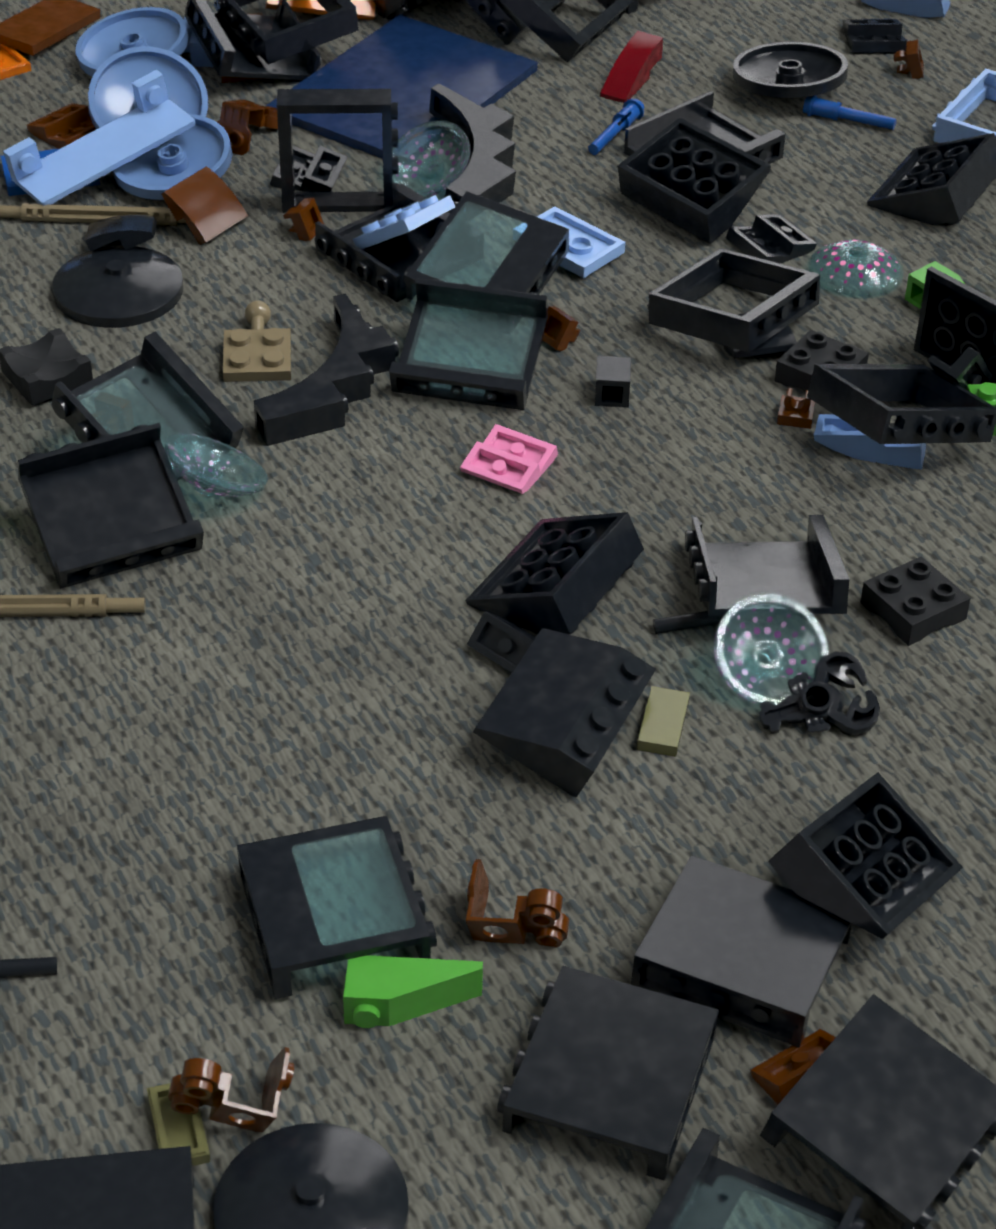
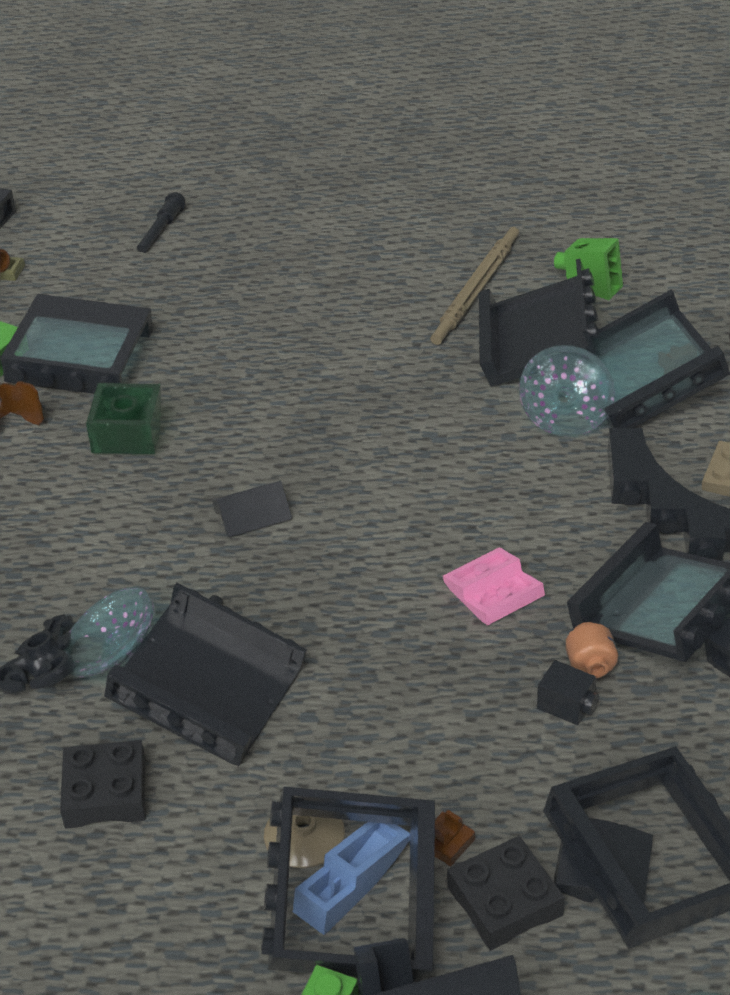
camera: 120 degrees right, 0 degrees up
black slope [465,512,644,635] -> none
black slope [473,628,656,797] -> none
reddish brown tile [542,306,581,351] -> none
olive tile [637,686,690,757] -> none
none -> clear green slope [86,383,161,454]
none -> dark tan dish [264,815,345,868]
none -> nougat head [565,622,618,678]

